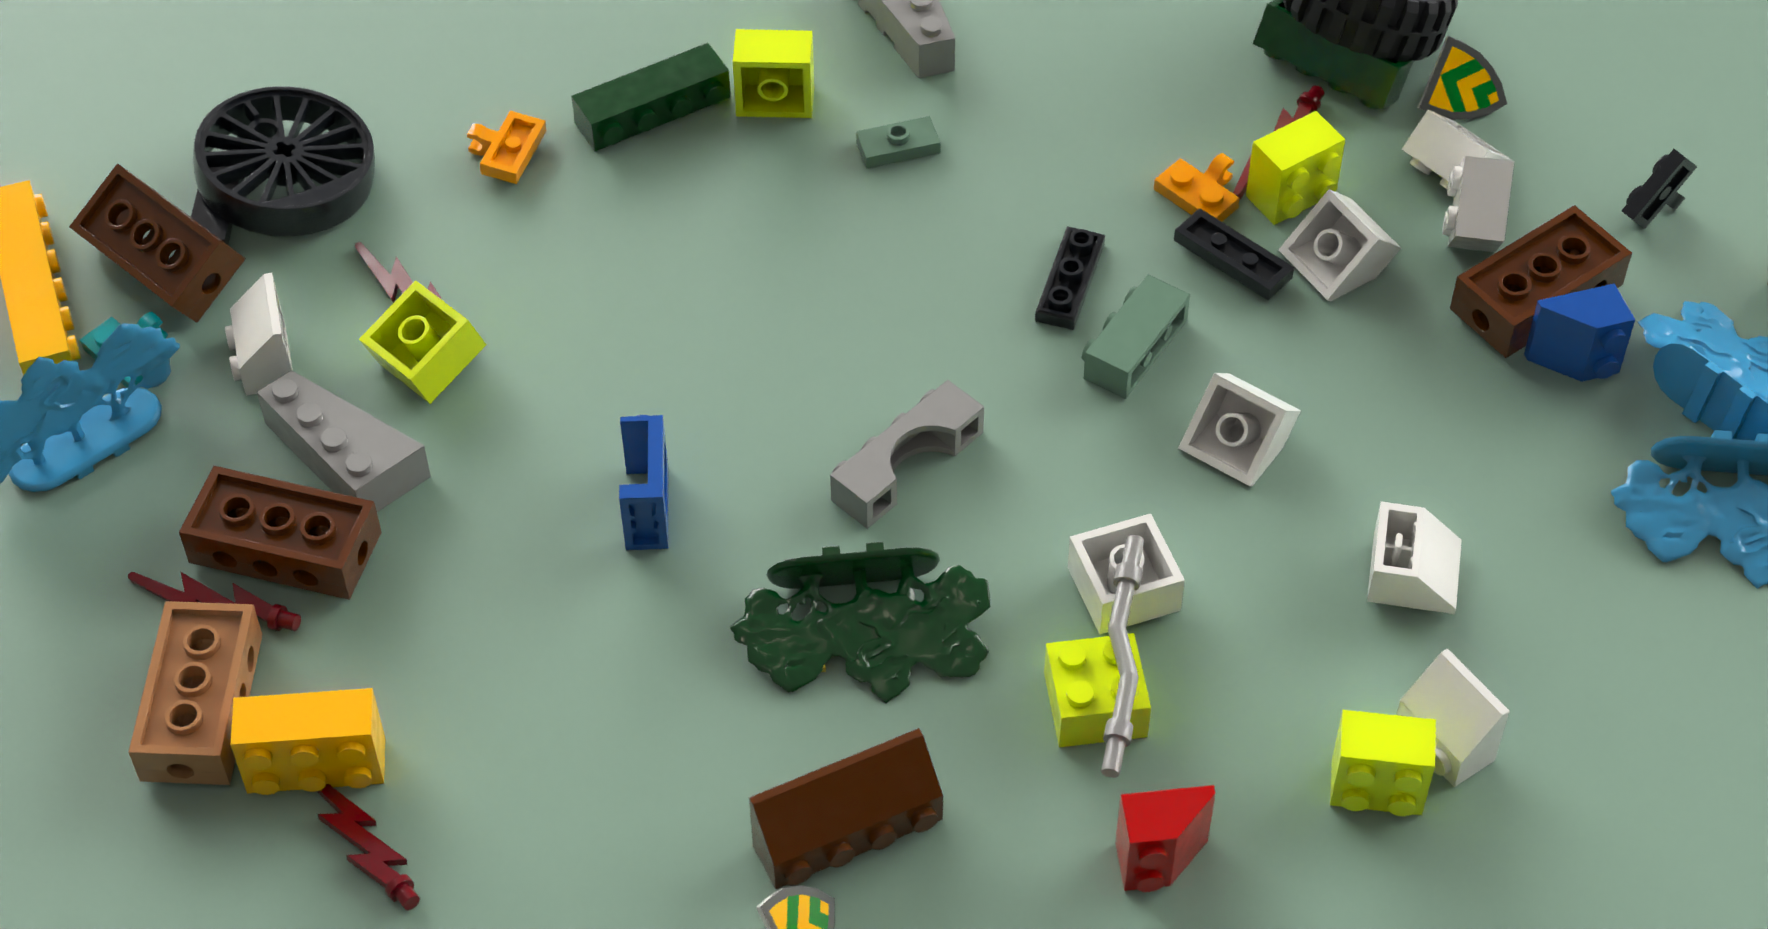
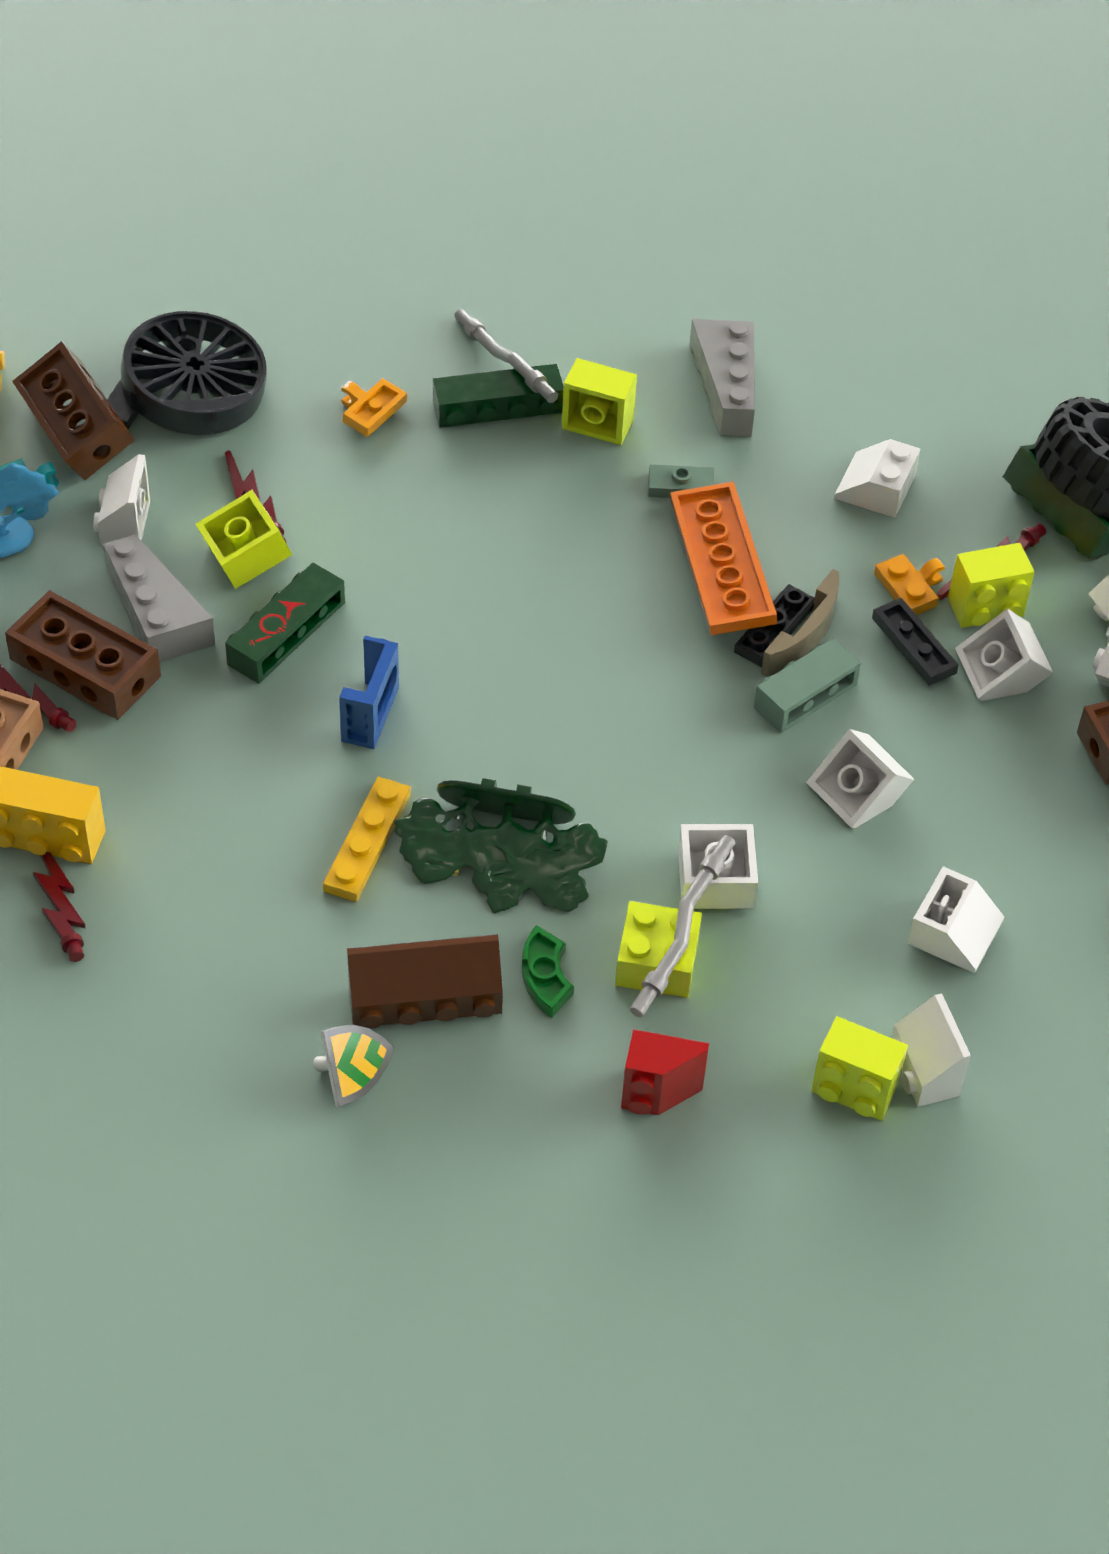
camera: 15 degrees right, 0 degrees up
light grey arch [830,380,984,529] -> none
none -> dark green brick [225,562,345,684]
none -> yellow plate [323,776,411,902]
none -> light grey bar [454,309,558,403]
none -> green tile [522,925,574,1018]
none -> orange plate [670,481,777,636]
none -> dark tan slope [761,569,839,677]
none -> white slope [834,439,921,518]

